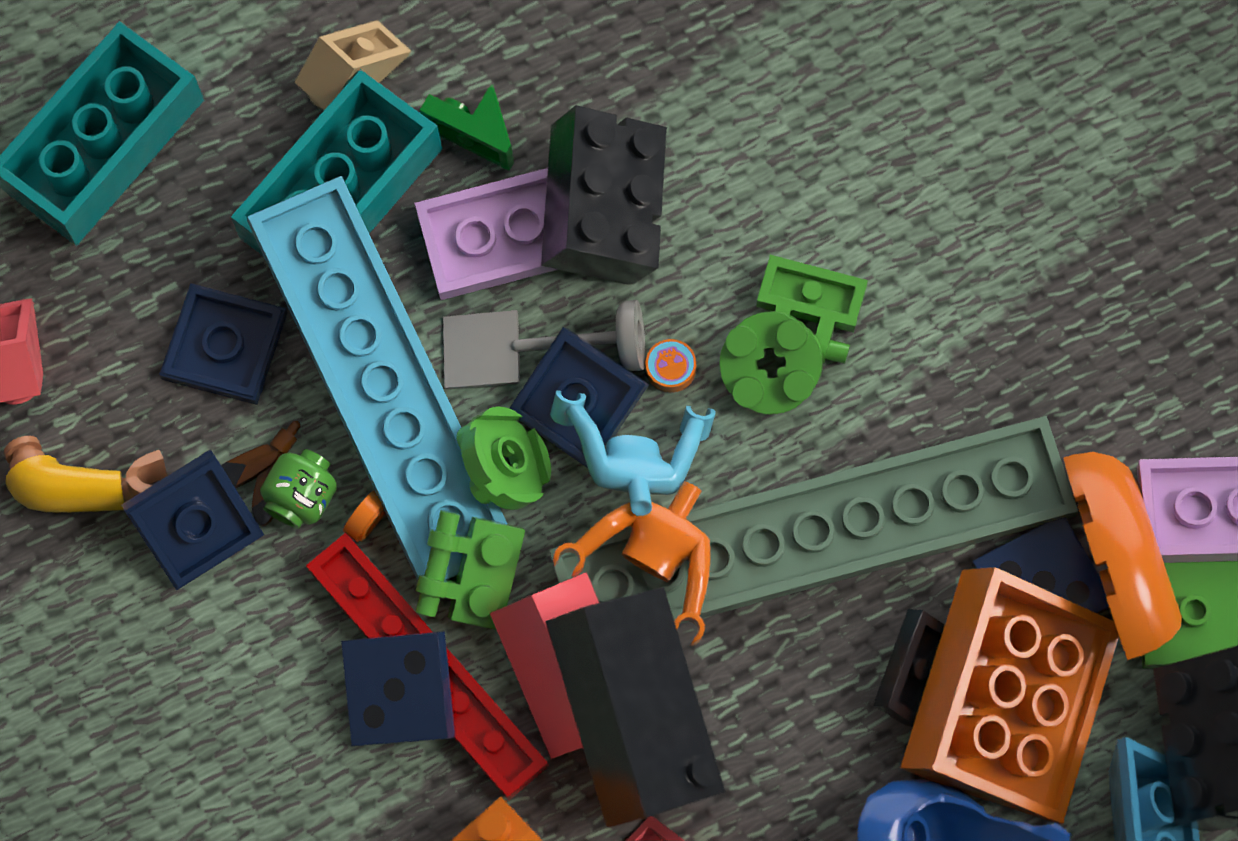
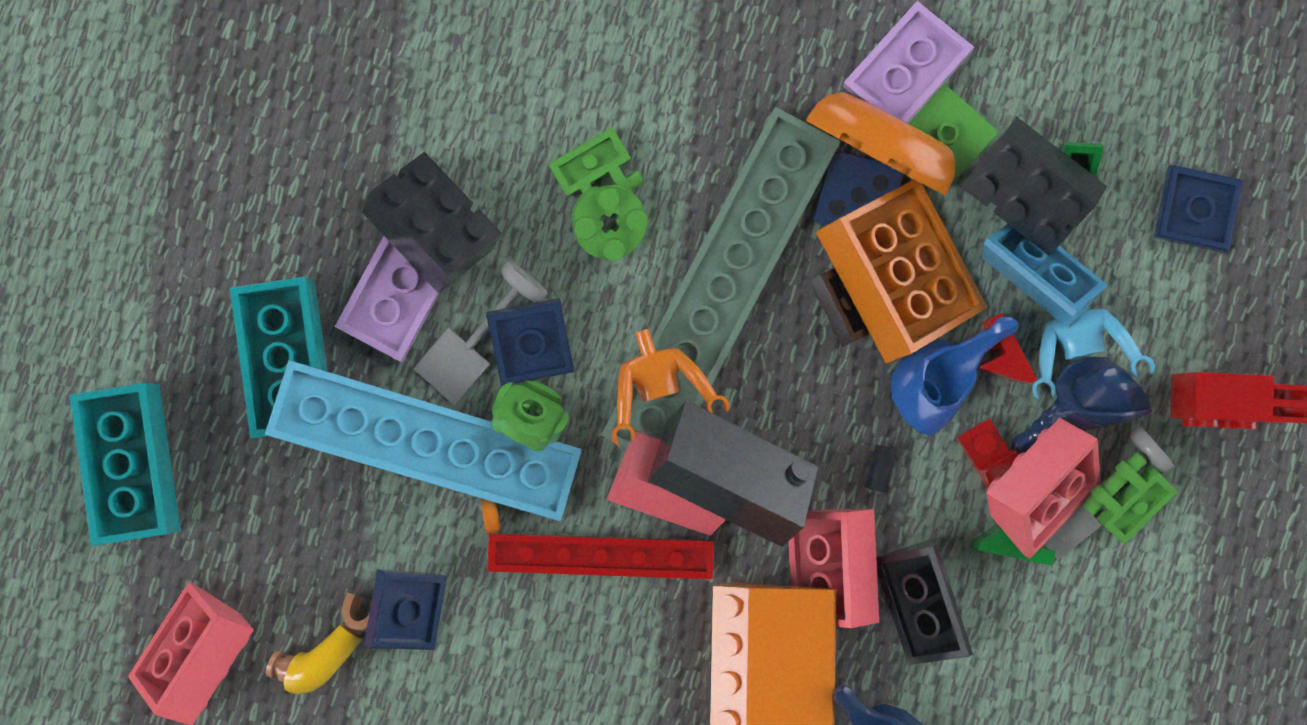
camera: 55 degrees left, 15 degrees up
dark blue tile [159,283,288,405] -> none
reddish brown piece [221,420,301,526] -> none
bright green head [260,449,337,529] -> none
tan slope [295,20,411,110] -> none
dark blue tile [341,631,455,746] -> none
bright green plate [415,510,525,630] -> none
green slope [419,84,514,170] -> none
medium azure piece [550,390,716,516] -> none
tile [646,339,696,393] -> none

